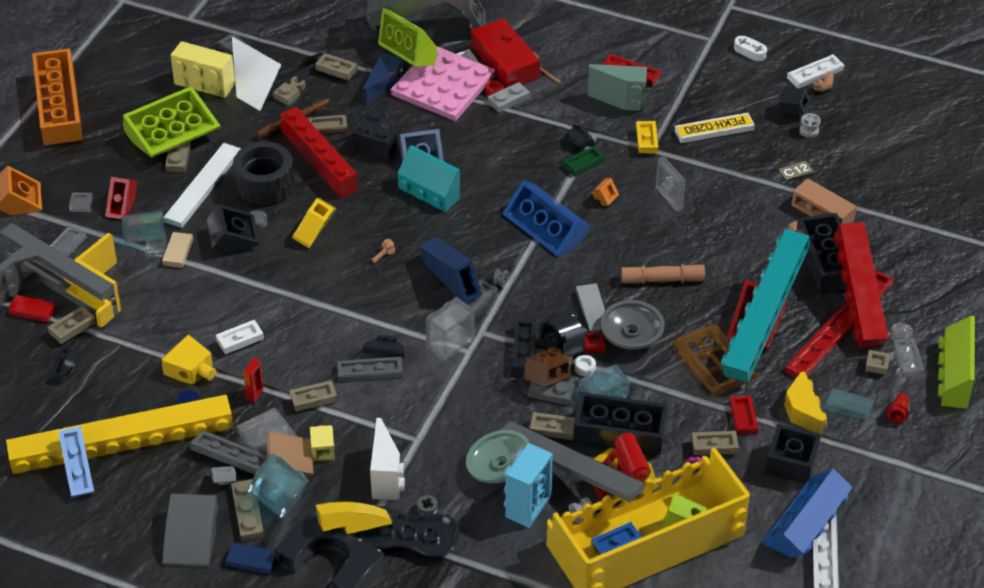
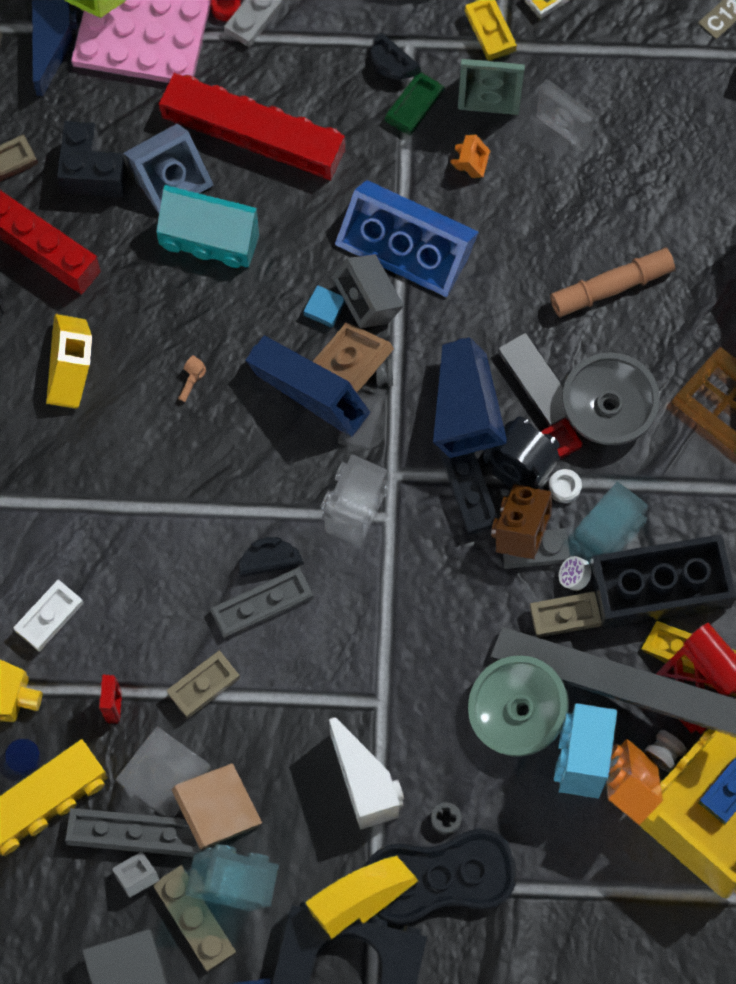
camera: 20 degrees left, 25 degrees up
light yellow brick [310,425,335,462] -> none
none -> red brick [159,73,345,180]
none -> dark azure tile [303,285,346,328]
none -> medium nougat tile [312,322,394,392]
none -> dark grey brick [332,254,404,329]
none -> dark blue slope [433,337,507,458]
none -> sand green slope [458,59,525,115]
none -> white tile [559,556,591,591]
none -> orange brick [606,739,663,825]

